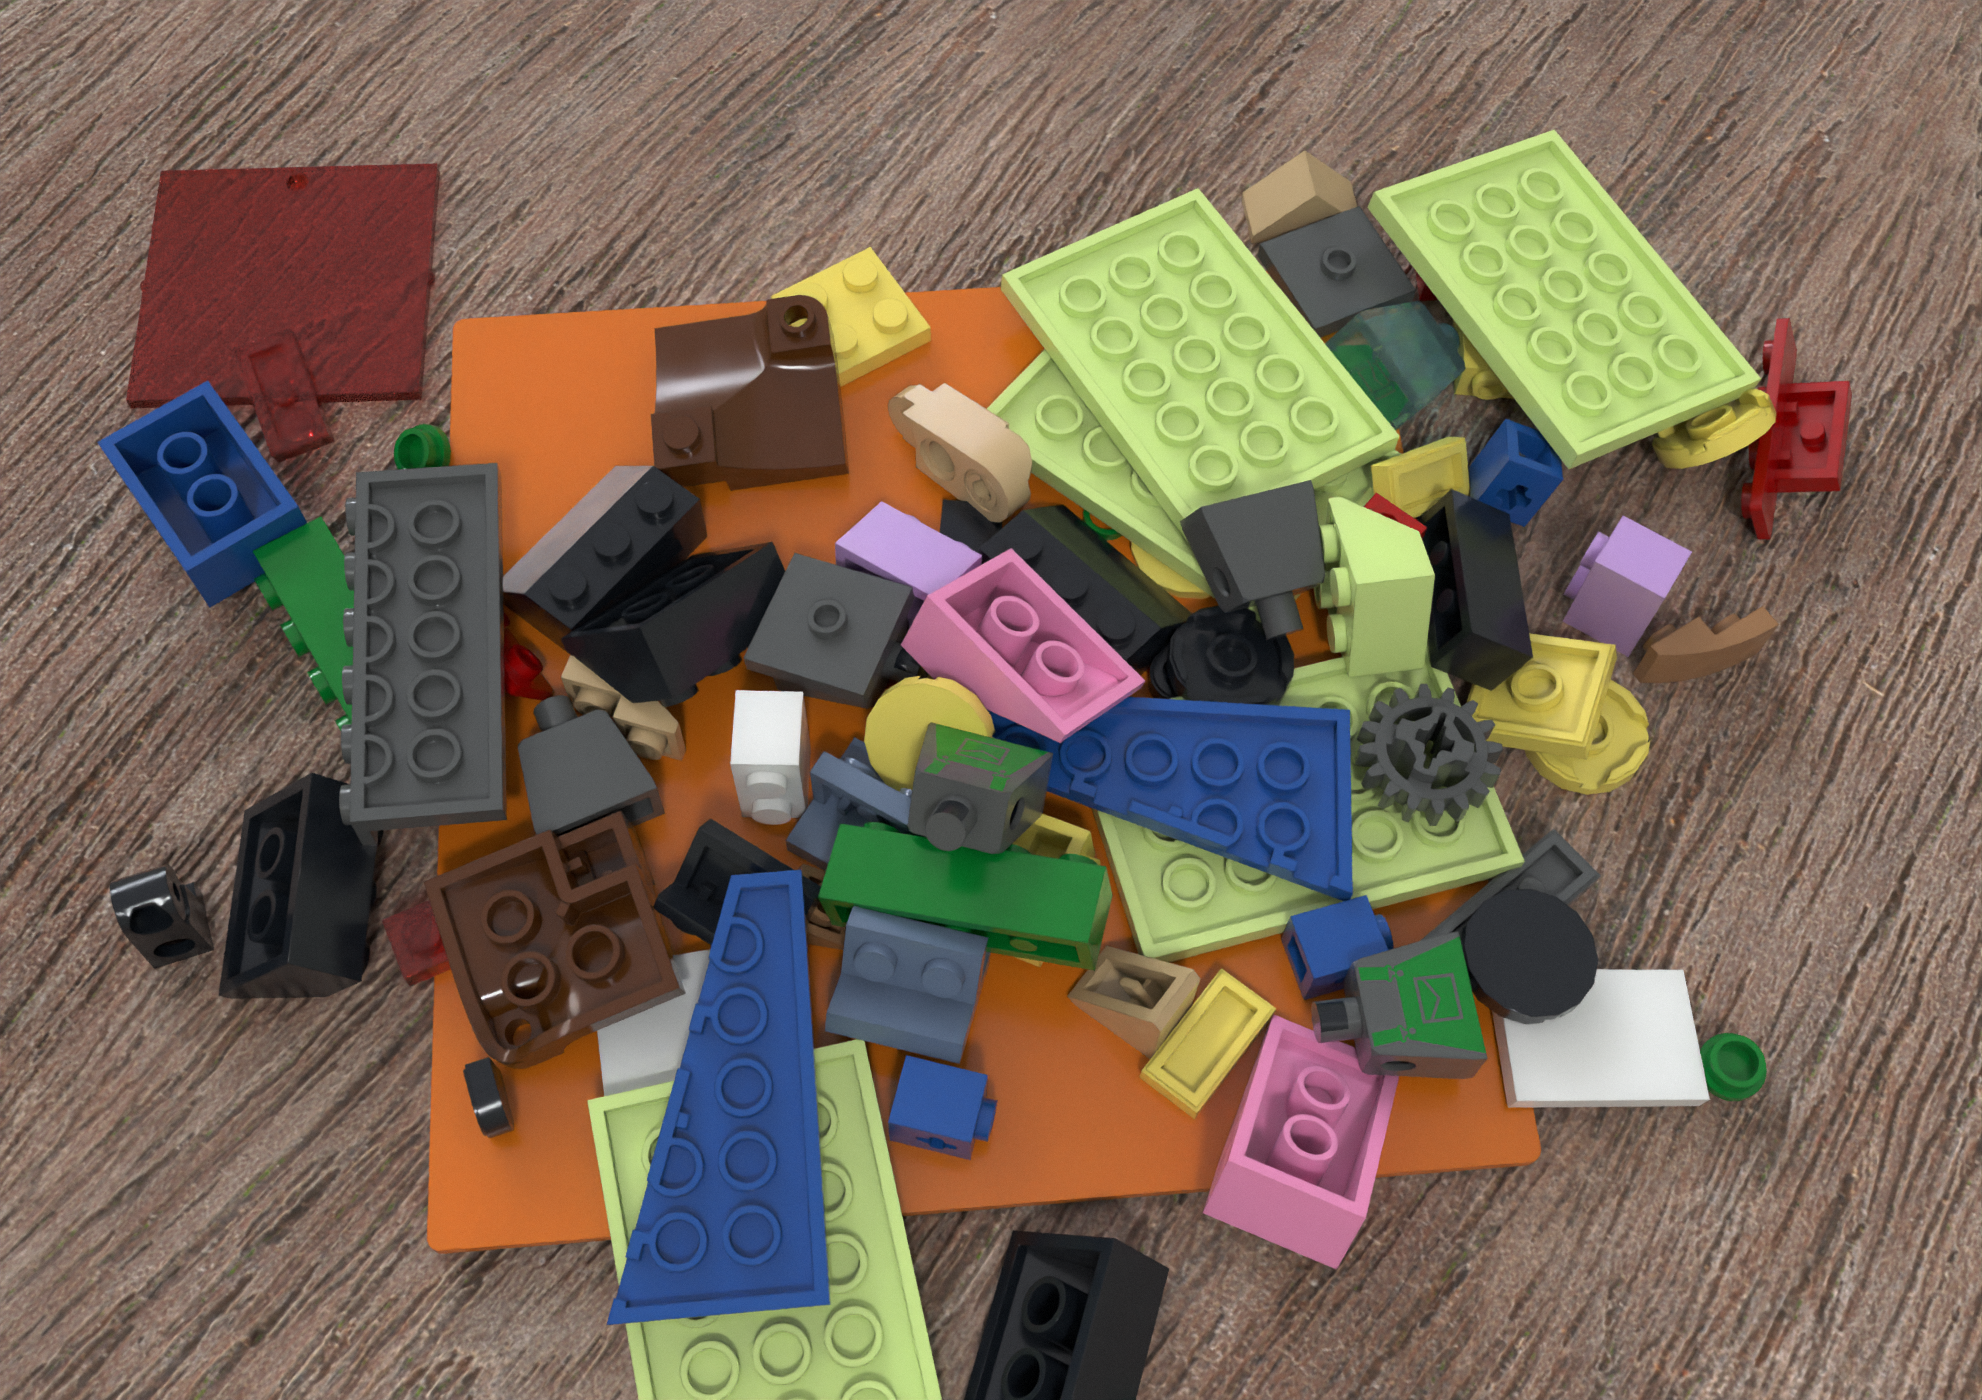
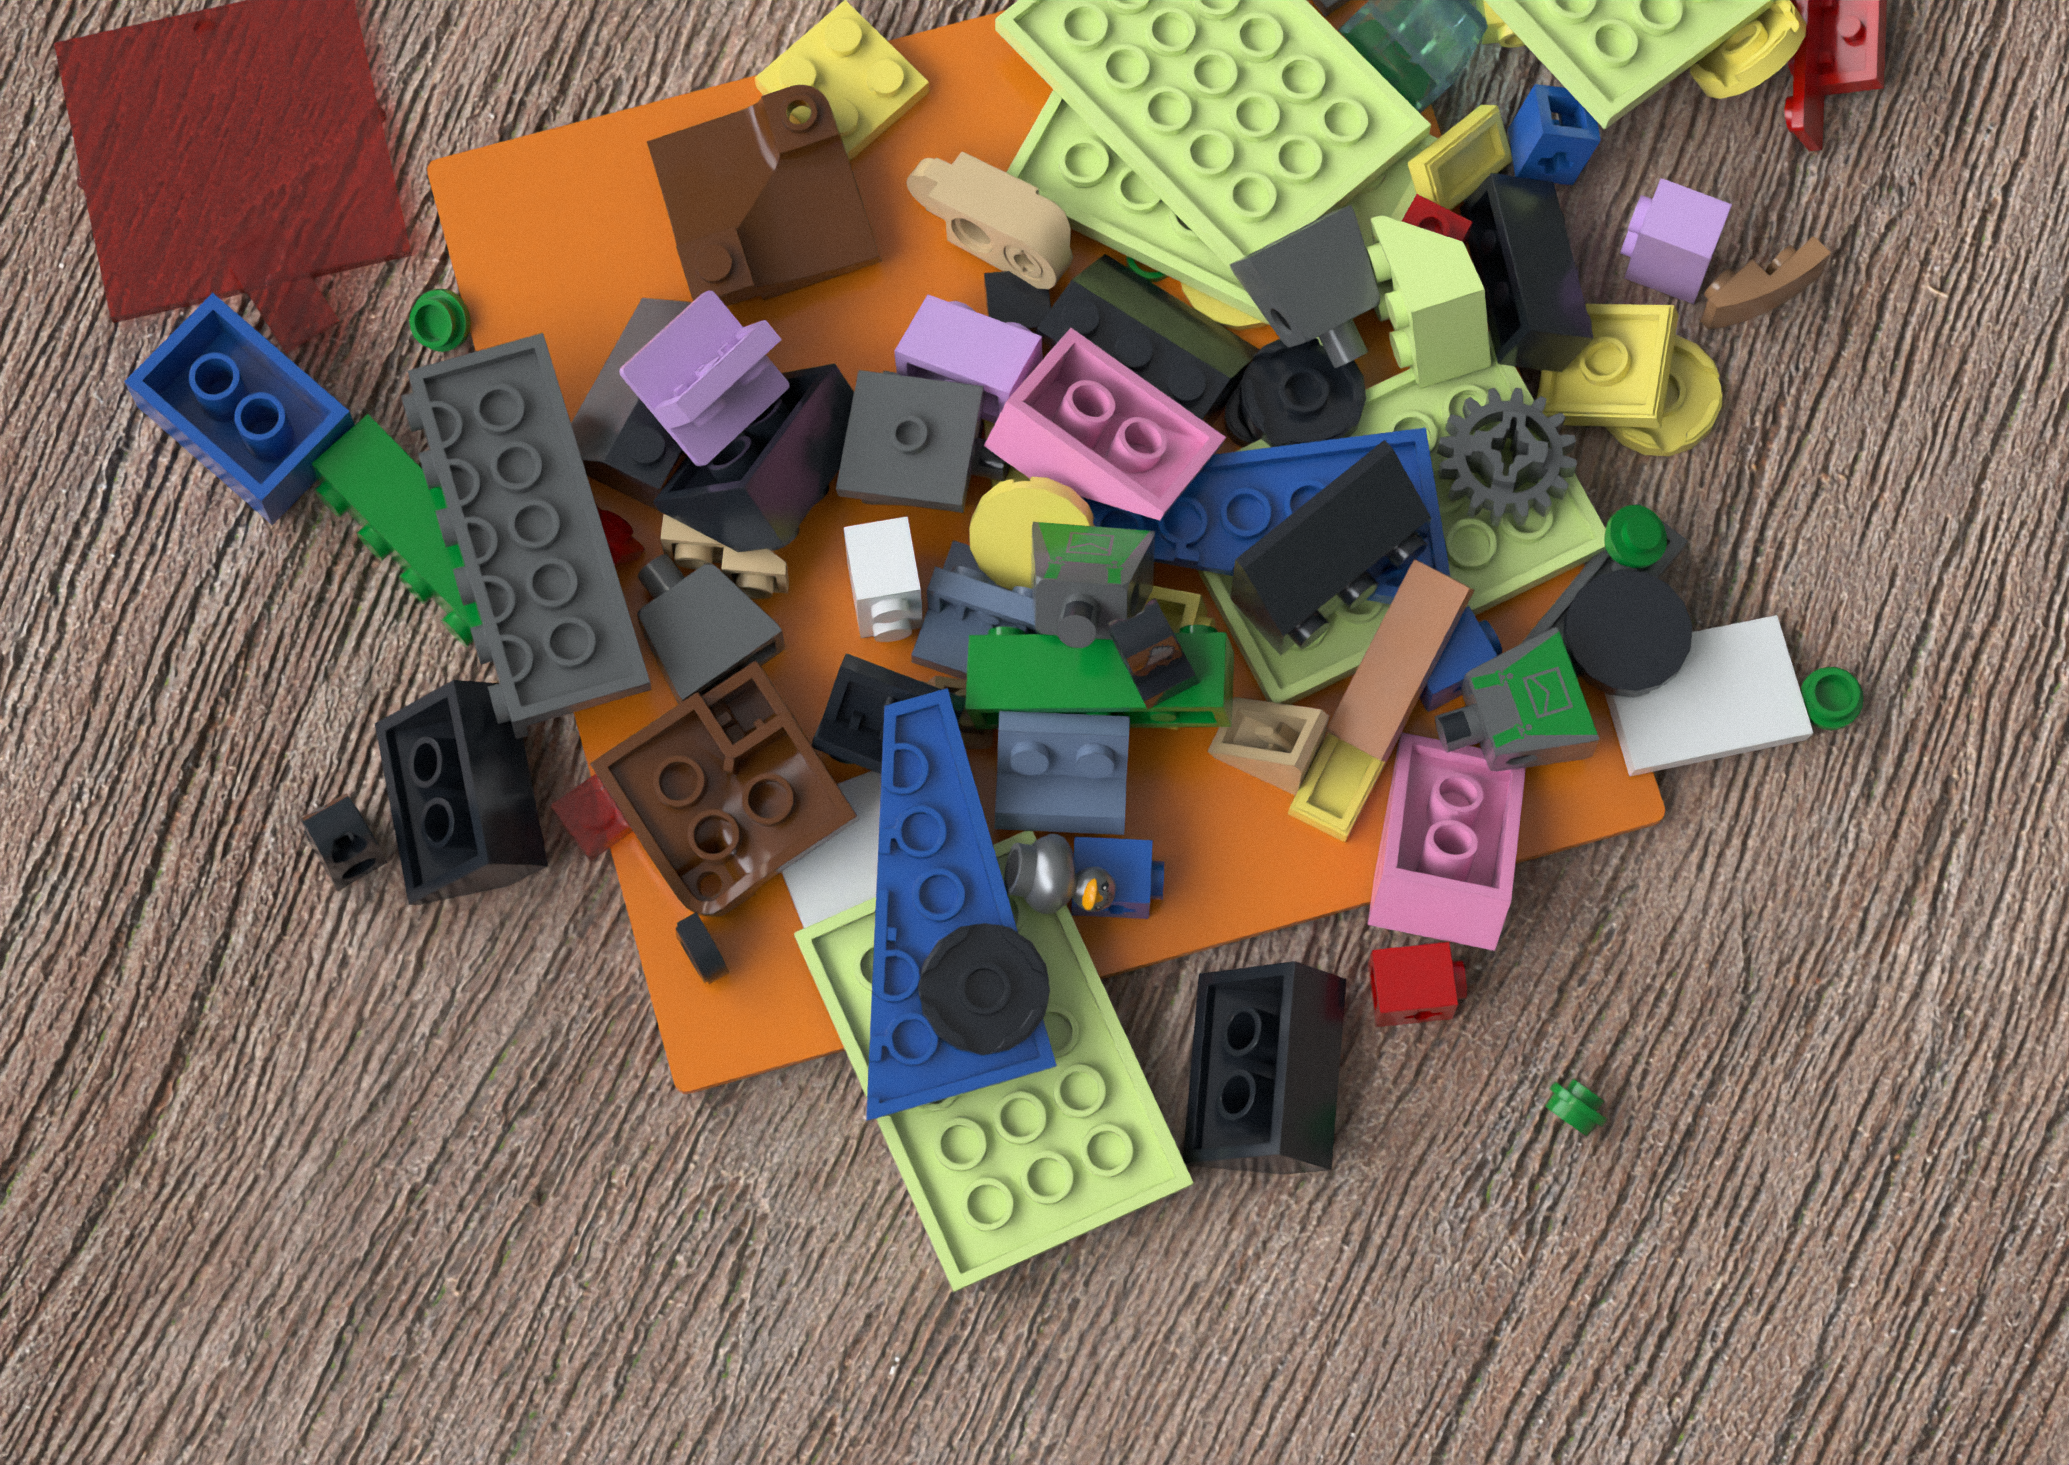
camera: 10 degrees left, 10 degrees up
none -> lavender bracket [619,291,789,466]
none -> black tile [918,923,1050,1056]
none -> flat silver animal [1004,834,1116,914]
none -> black leg [1107,598,1200,710]
none -> black slope [1230,440,1431,656]
none -> nougat tile [1326,559,1475,762]
none -> red brick [1368,942,1467,1027]
none -> green plate [1604,505,1667,568]

